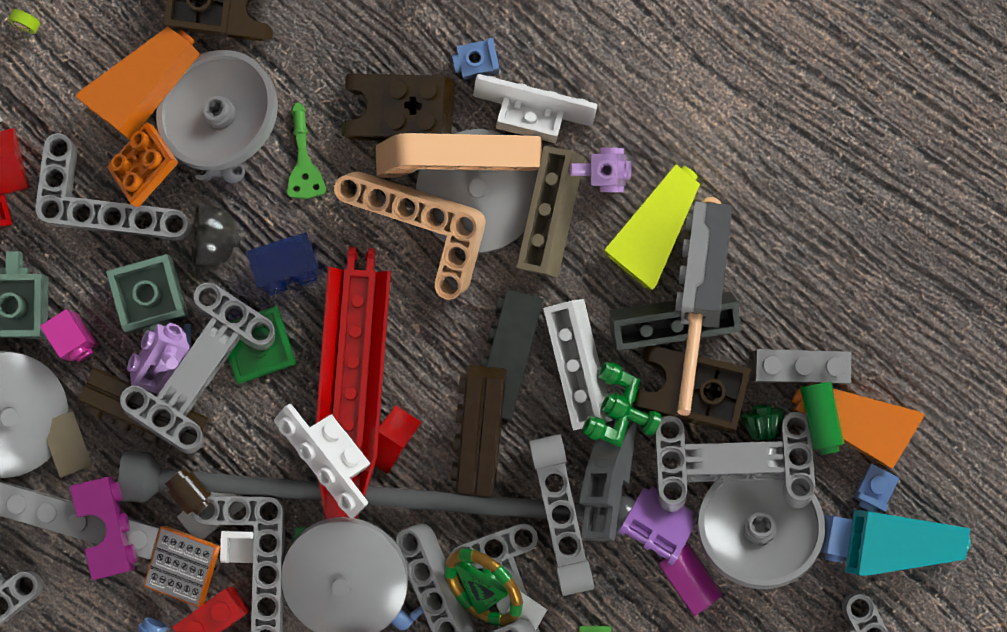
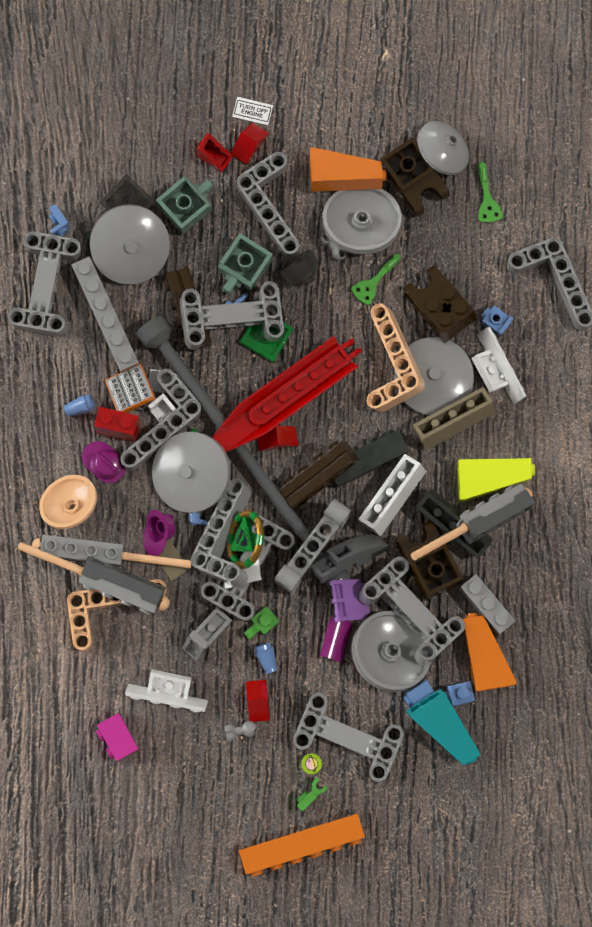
camera: 45 degrees right, 5 degrees down
lime tile [7,9,40,34] -> none
dark pink brick [40,309,98,363] -> none
dark tan sticker [46,411,92,478] -> none
magenta arch [70,477,138,580] -> none
orange tile [107,122,179,208] -> none
lavender brick [127,323,190,394] -> none
dark brown brick [165,468,211,516] -> none
clear blue brick [246,232,323,296] -> none
white bracket [274,404,371,519] -> none
light nougat beam [376,133,542,178] -> none
lavender brick [569,148,631,192] -> none
green piece [582,361,662,447] -> none
dark green piece [741,404,784,440] -> none
green brick [800,381,845,455] -> none

